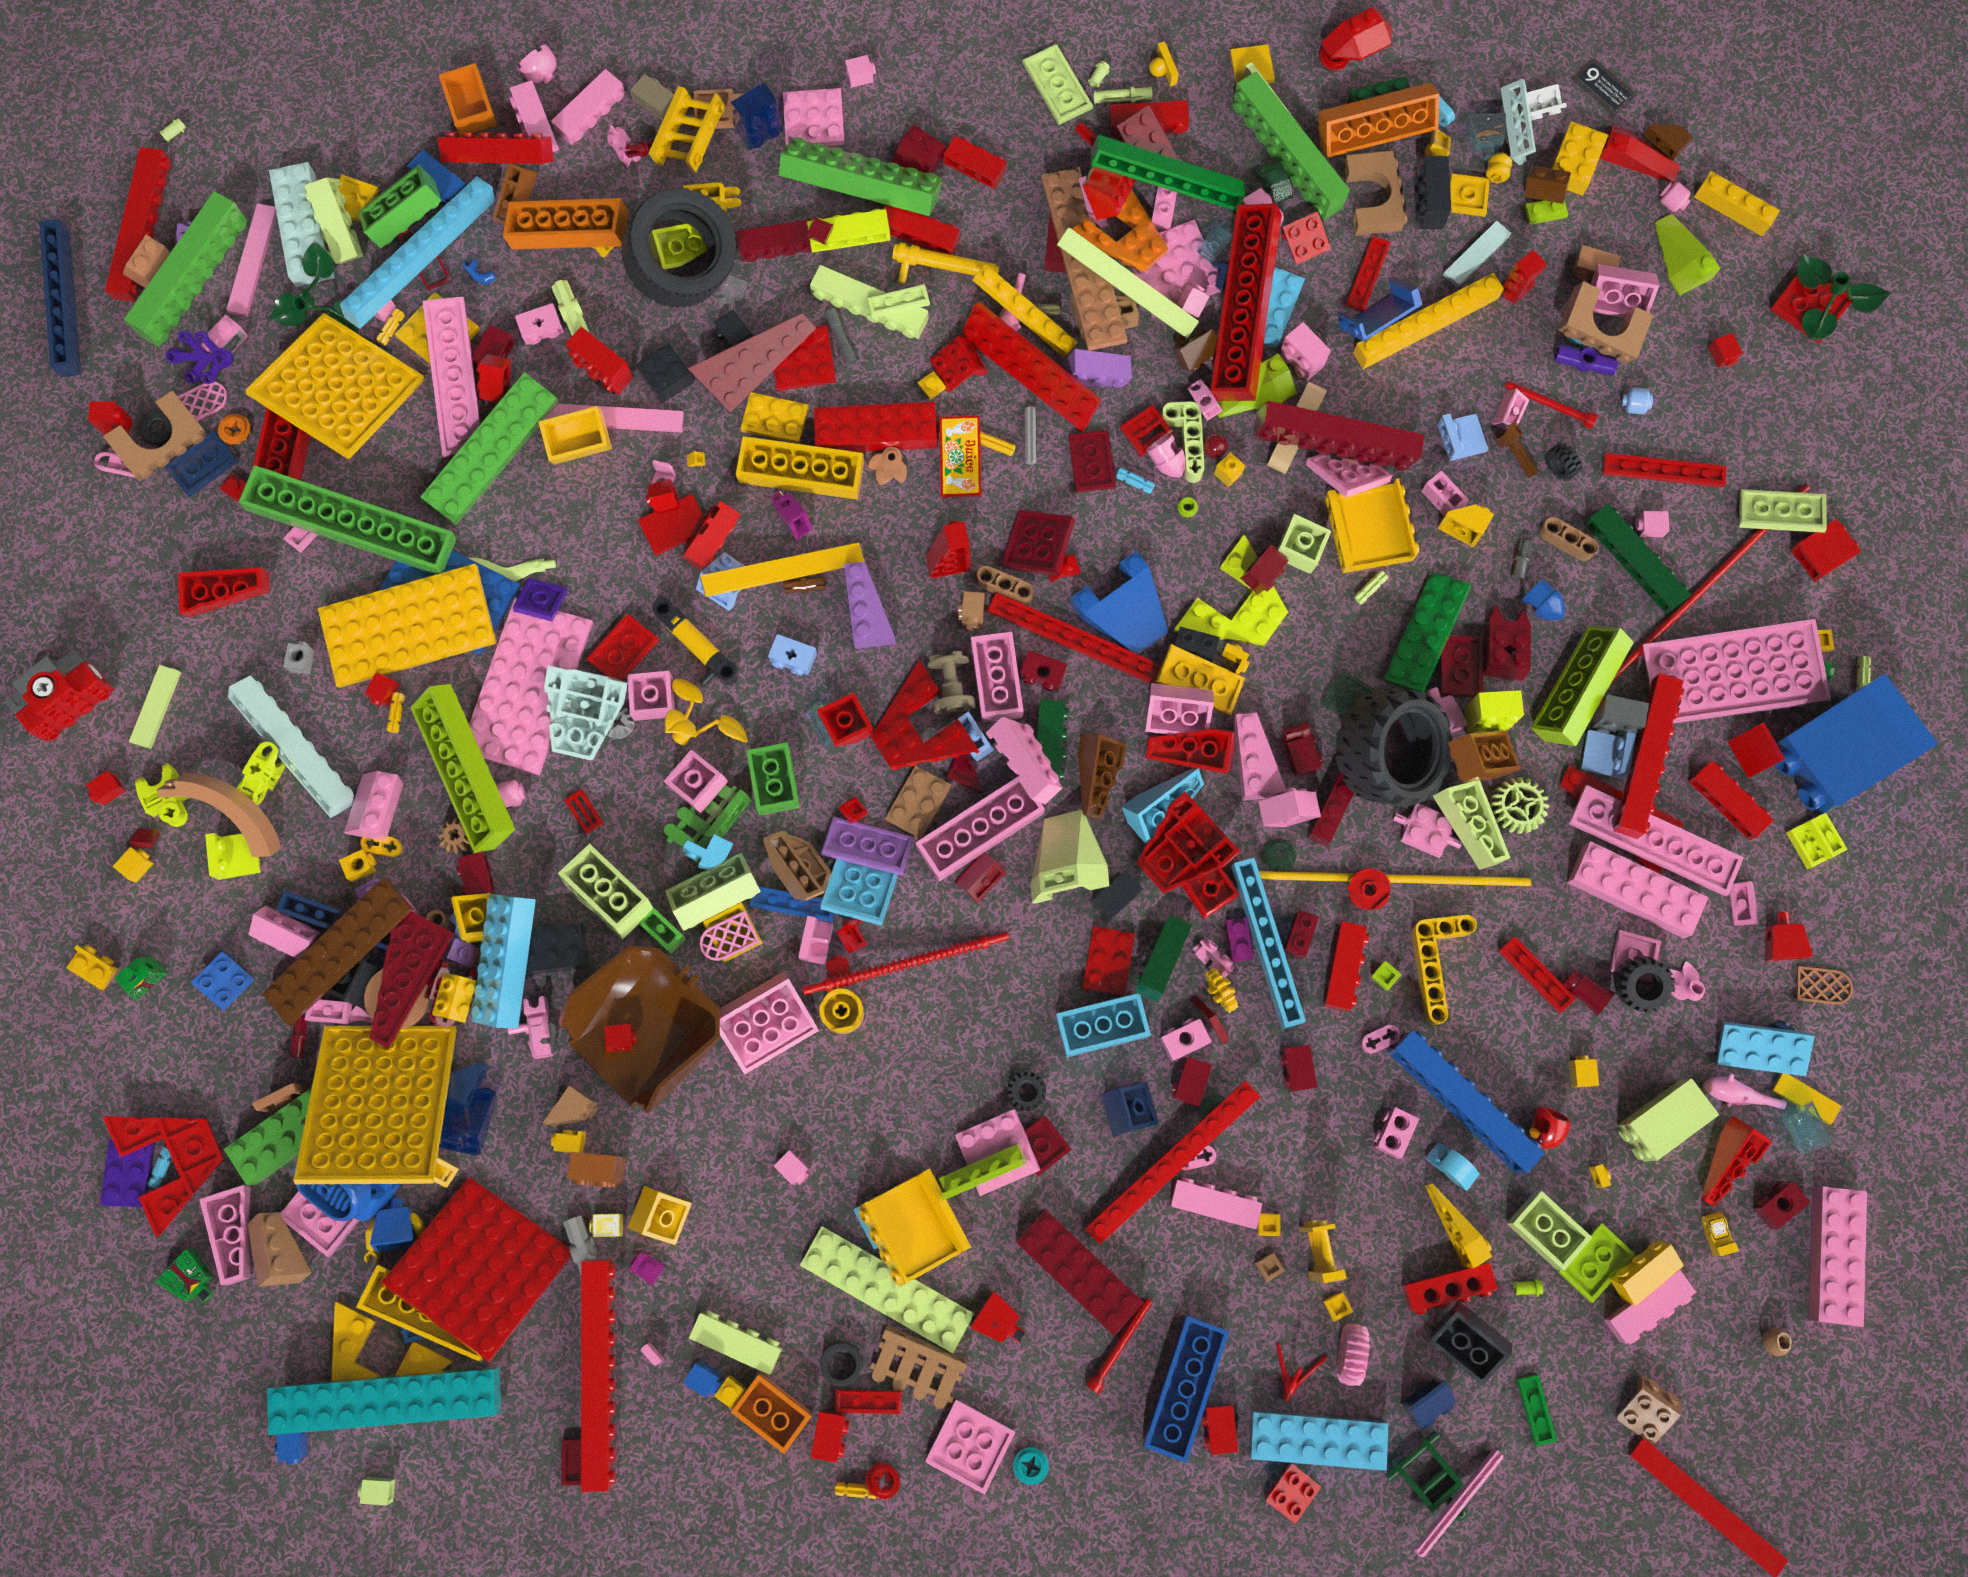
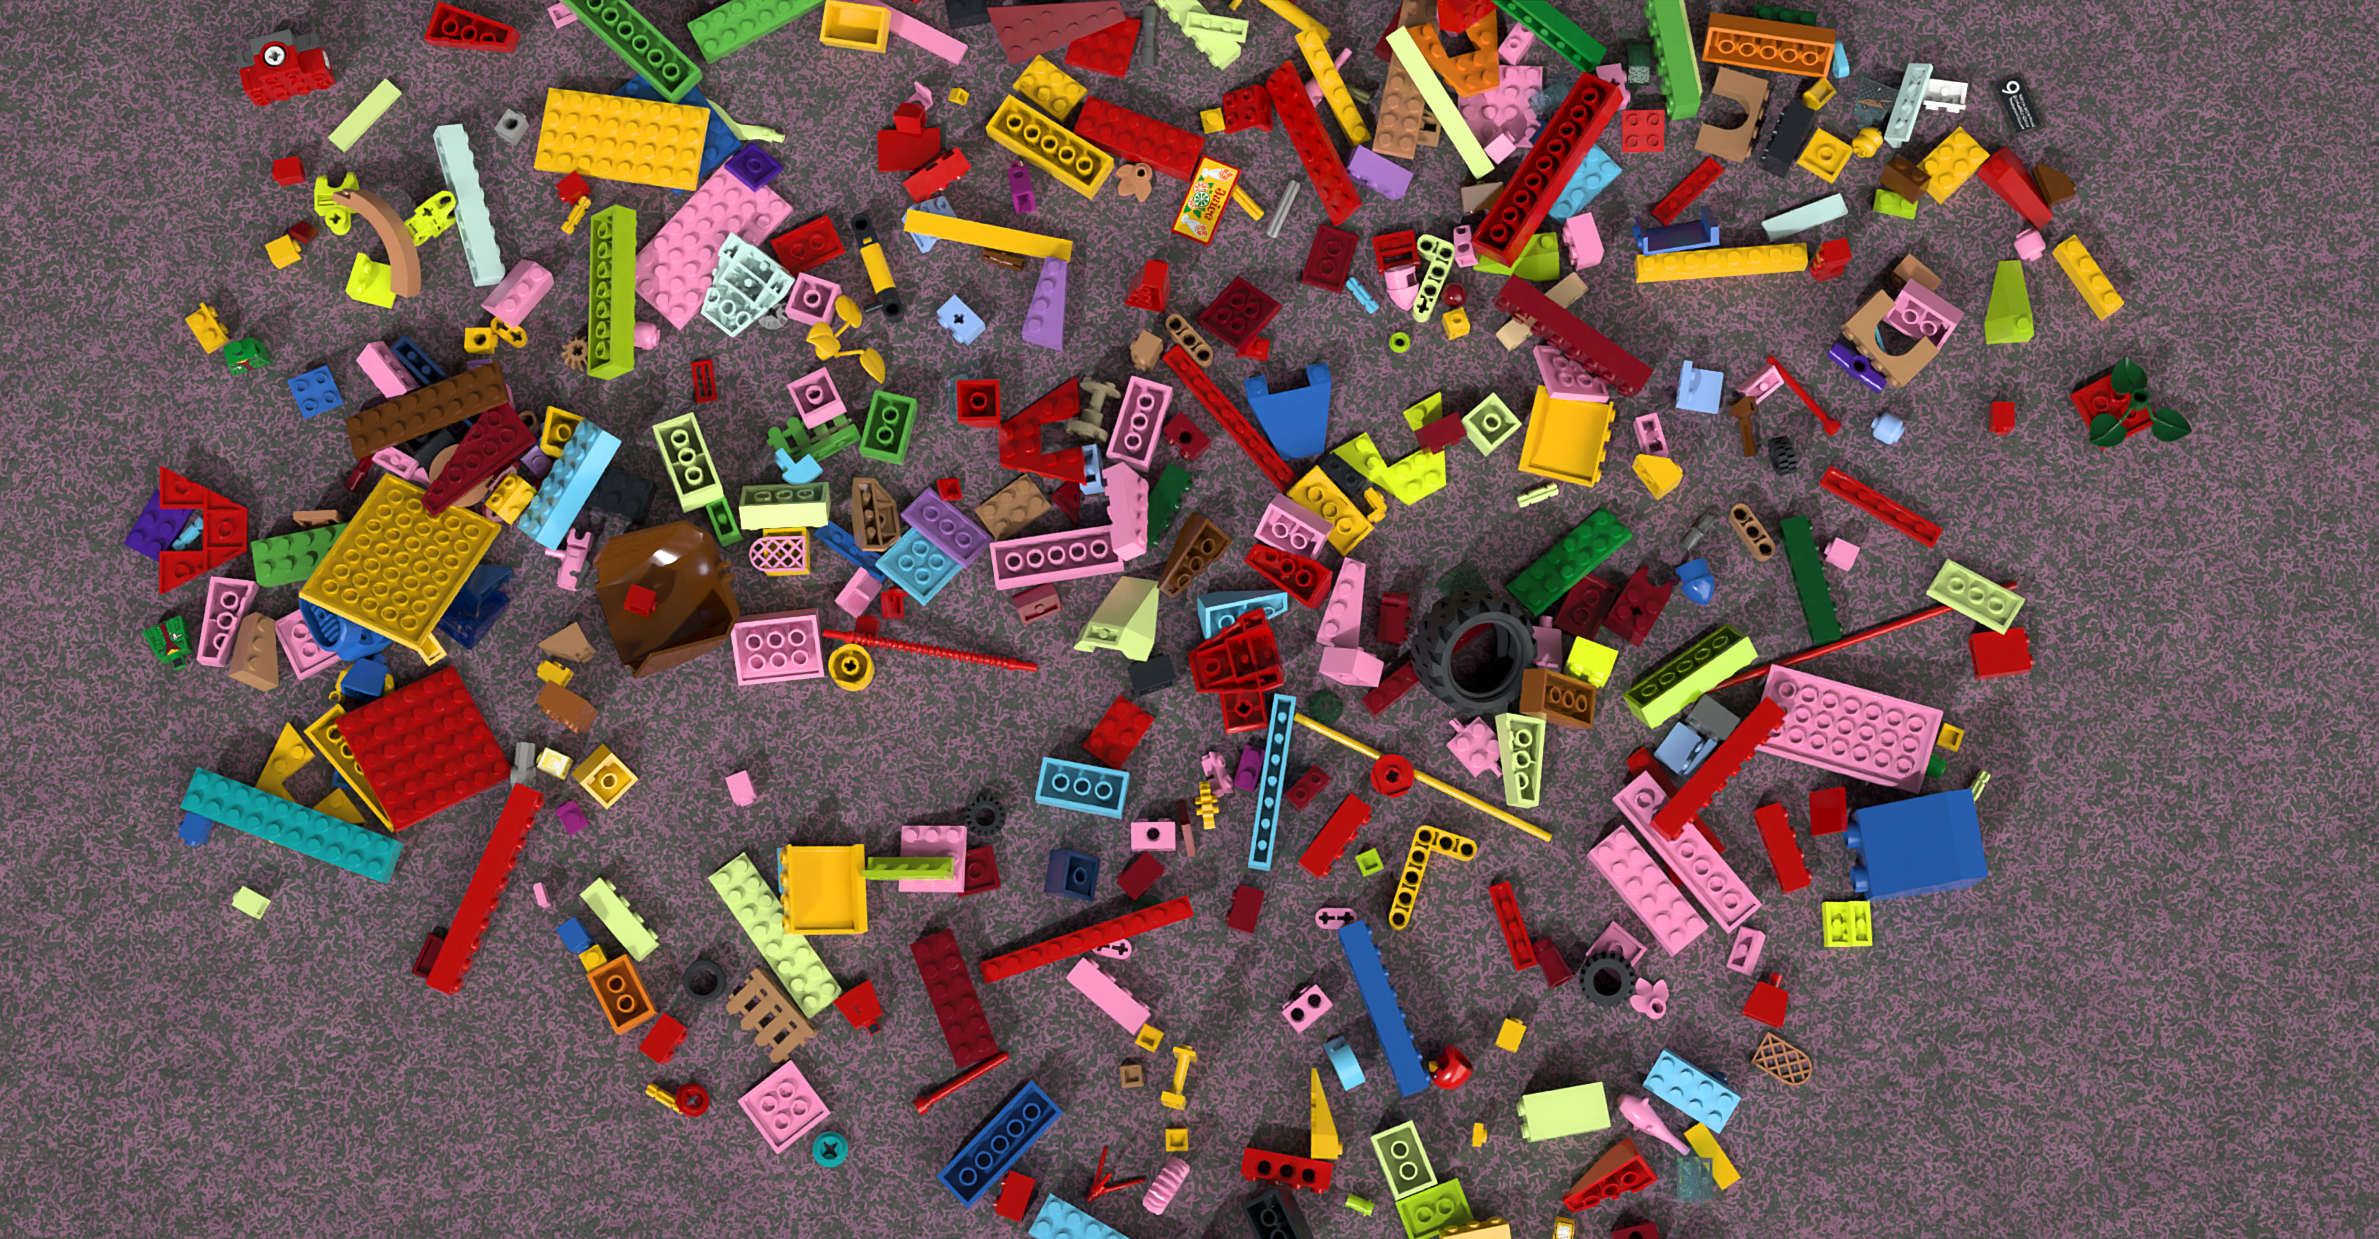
camera: 30 degrees right, 0 degrees up
dark red brick [456,852,496,896] -> none
red tile [835,1389,902,1414] -> none
dark green brick [1134,915,1192,1003] -> none
yellowish green gear [1491,777,1549,834] -> none

